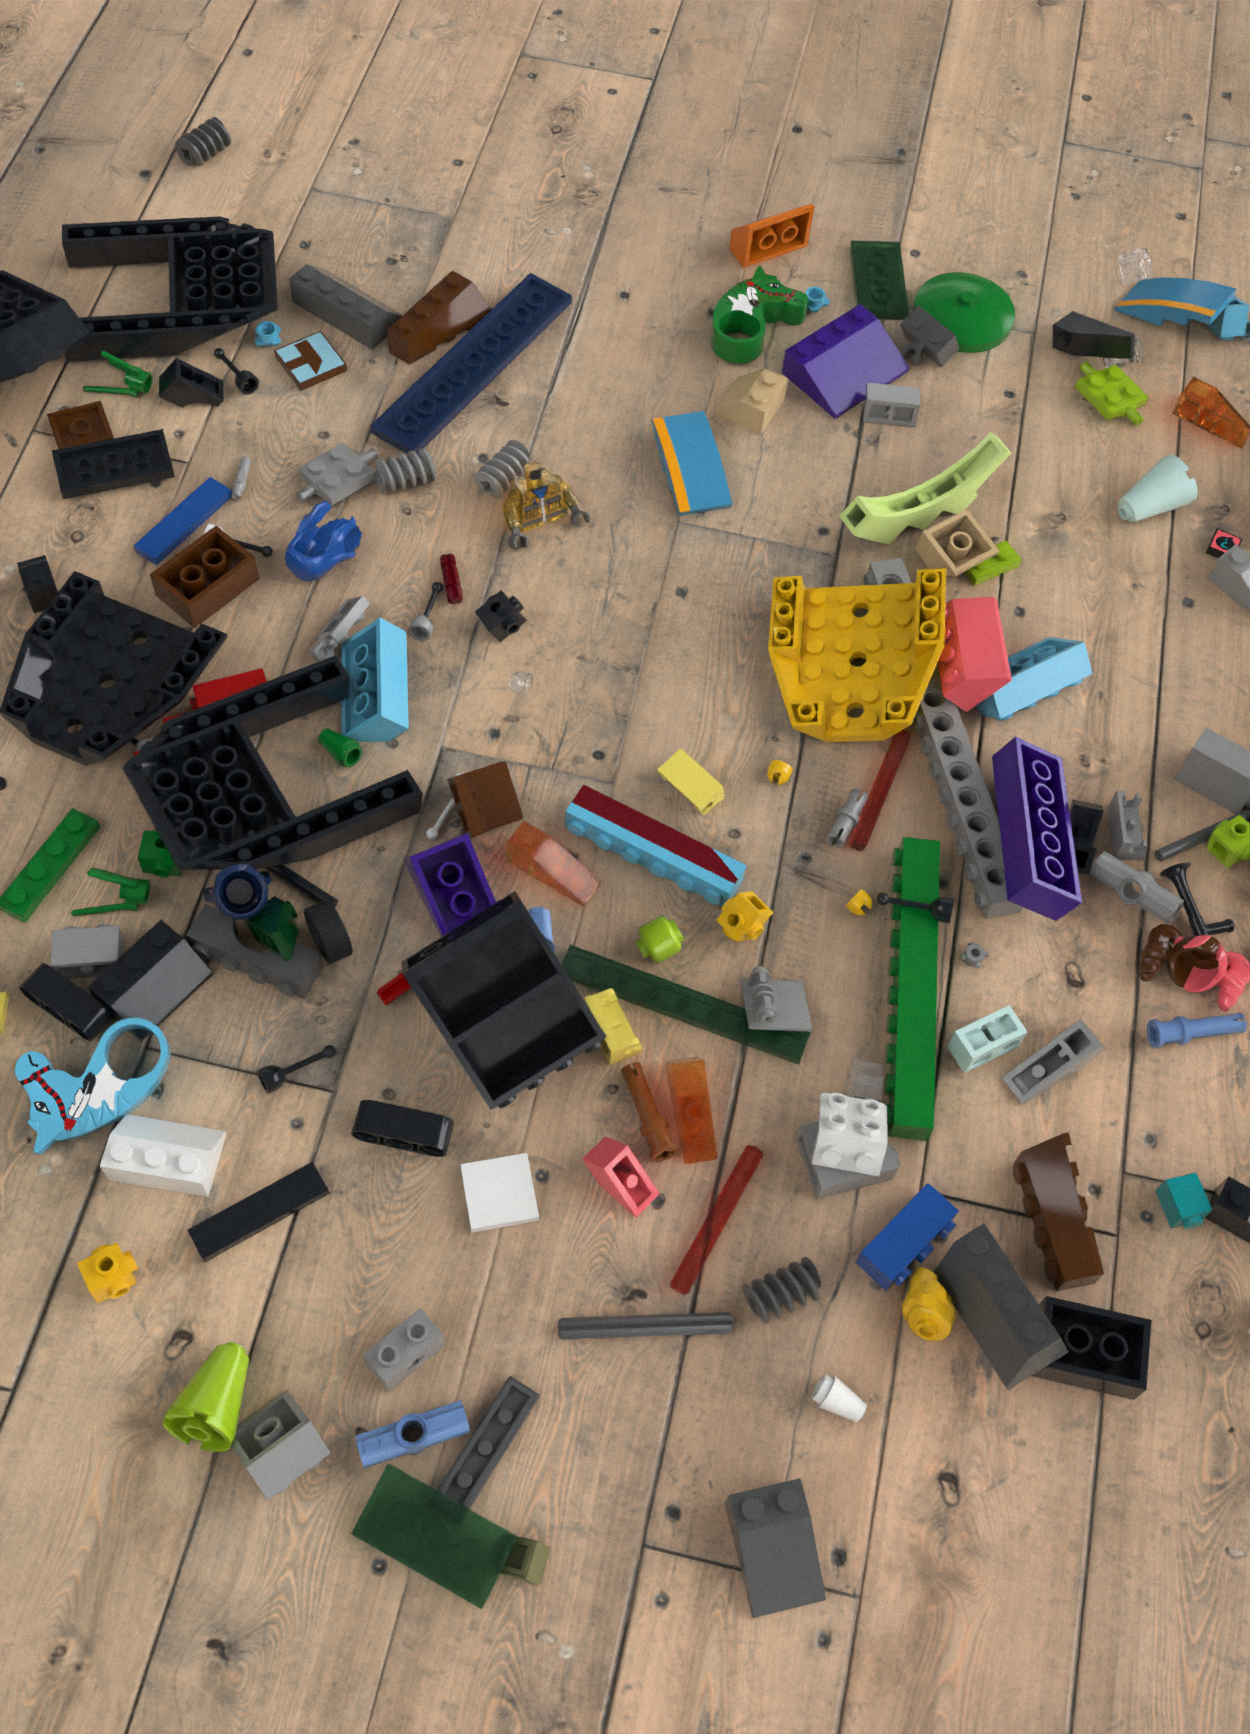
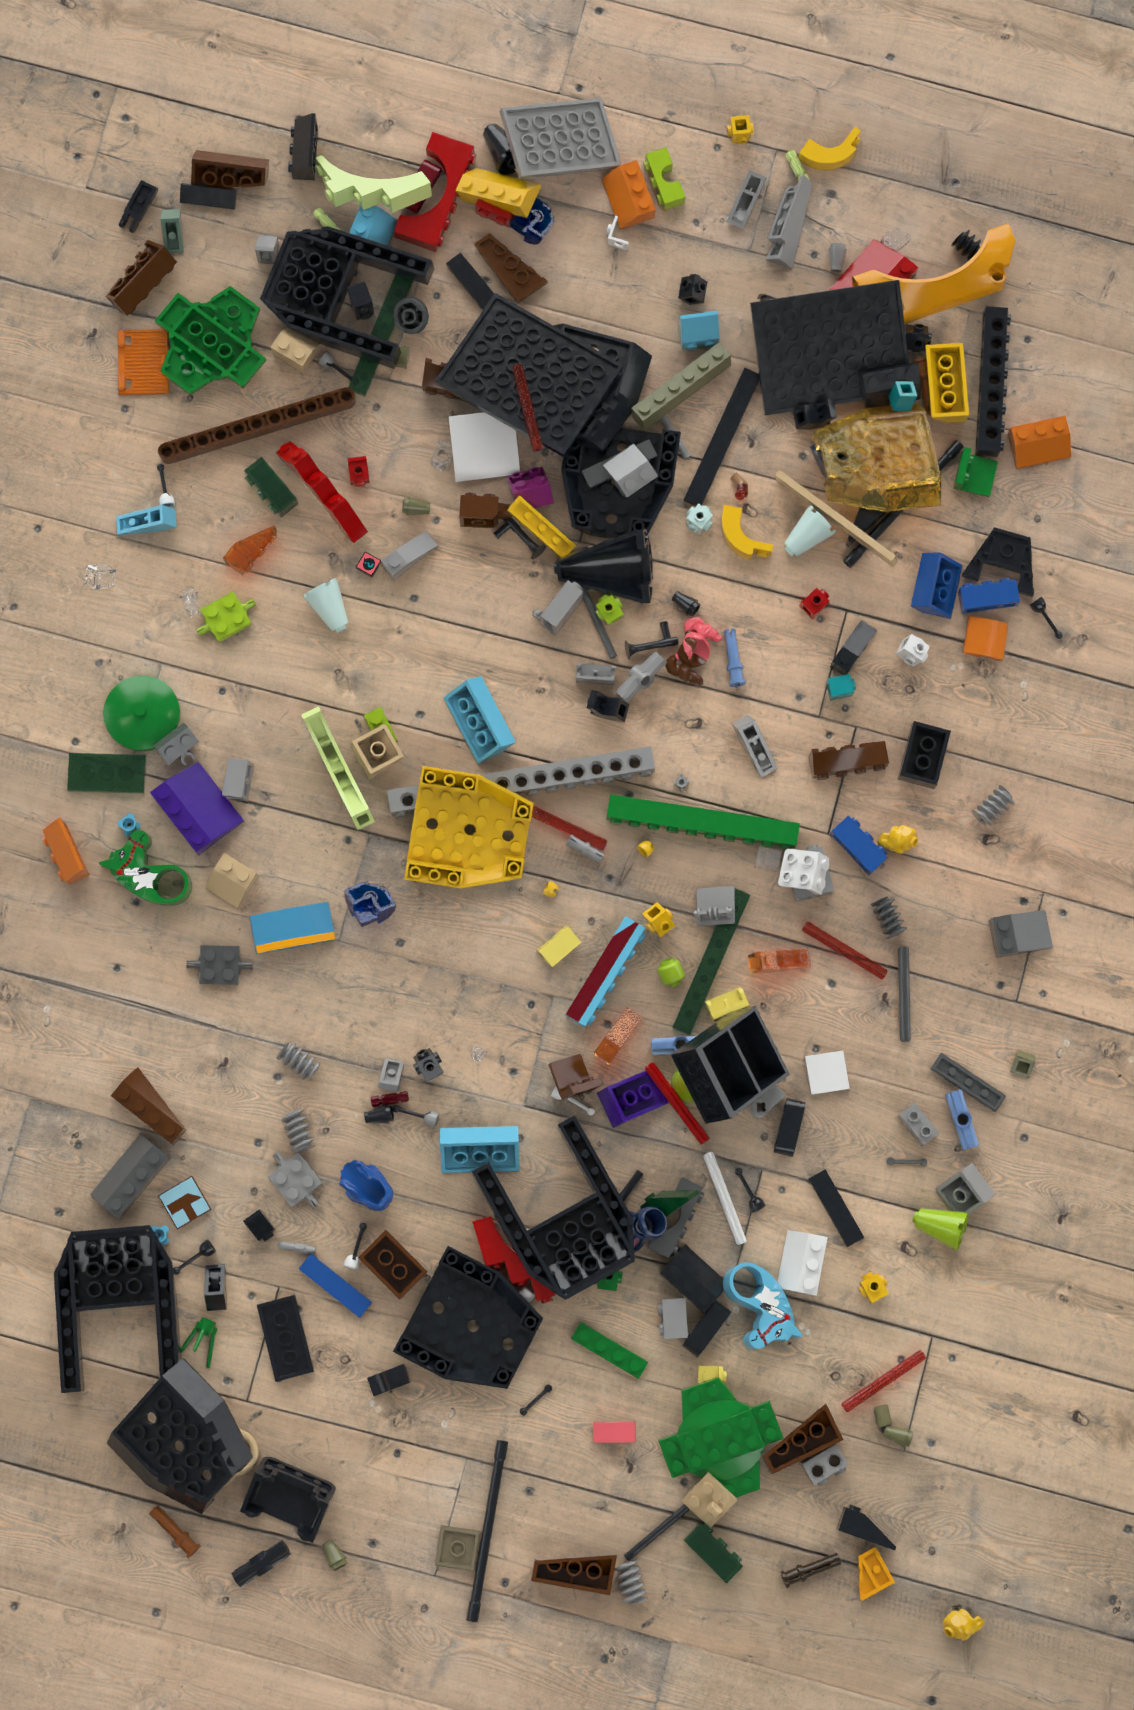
camera: 85 degrees left, 20 degrees up
reddish brown tile [47,401,114,449] -> none
green plant [71,868,150,916] -> none
black tyre [304,899,353,964] -> none
light grey hinge [308,596,370,662] -> none
green cone [318,728,362,767] -> none
clear green tile [351,1463,519,1609] -> none
dark blue plate [370,273,572,454] -> none
clear yellow torso [502,461,590,549] -> none
coral slope [582,1136,660,1217] -> none
dark orange pin [621,1062,679,1162] -> none
white cone [811,1374,867,1423] -> none
black hinge [876,893,954,924] -> none
dark grey slope [933,1223,1069,1390] -> none
coral slope [938,597,1012,712] -> none
light aqua brick [947,1005,1027,1073] -> none
dark purple brick [992,736,1082,921] -> none
black slope [1052,311,1135,359] -> none
dark azure slope [1115,277,1236,326] -> none
none -> dark grey plate [186,945,253,985]
none -> black slope [243,1209,276,1242]
none -> clear blue brick [344,881,396,927]
none -> black cone [364,1104,394,1124]
none -> light grey slope [378,1058,404,1091]
none -> white axle [703,1152,747,1245]
none -> light grey piece [750,1085,786,1118]
none -> dark grey hinge [886,1157,928,1166]
none -> light grey piece [972,785,1015,826]

